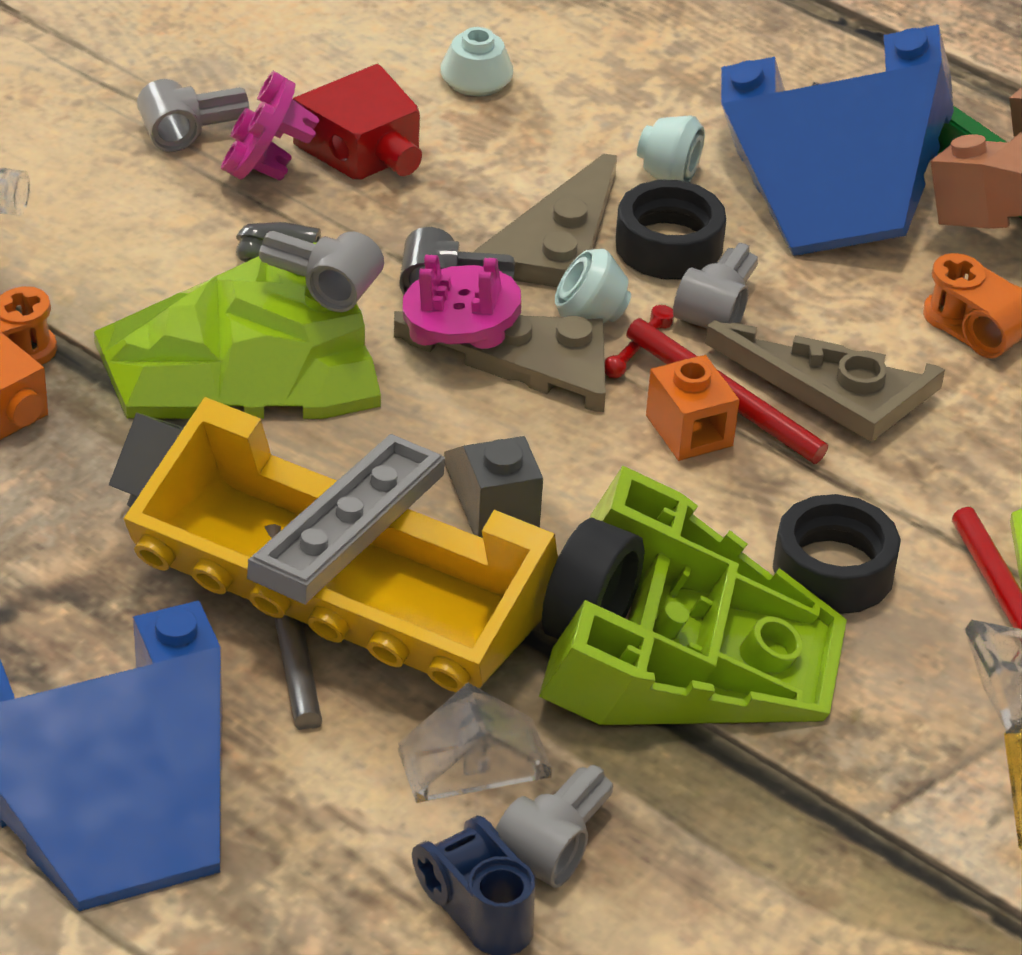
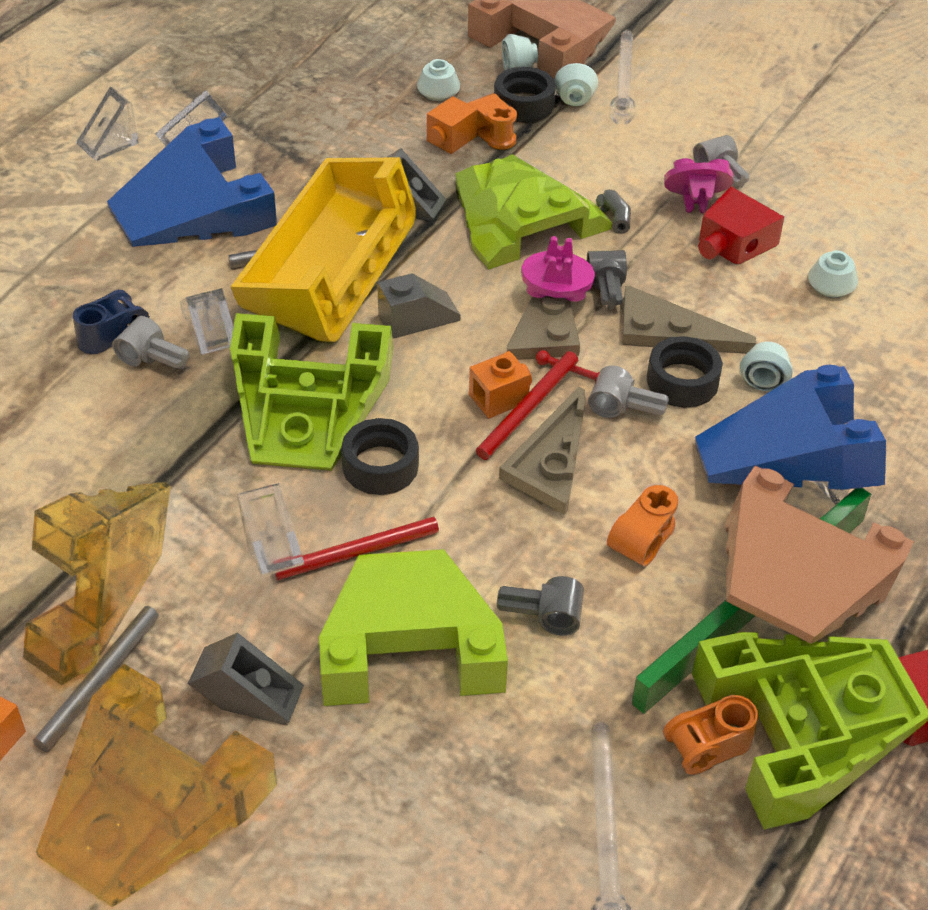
camera: 85 degrees right, 5 degrees up
light grey tile [247,434,446,604] -> none
light grey axle [259,231,384,312] -> none
black tyre [542,517,645,639] -> none
light aqua cone [555,248,631,324] -> none

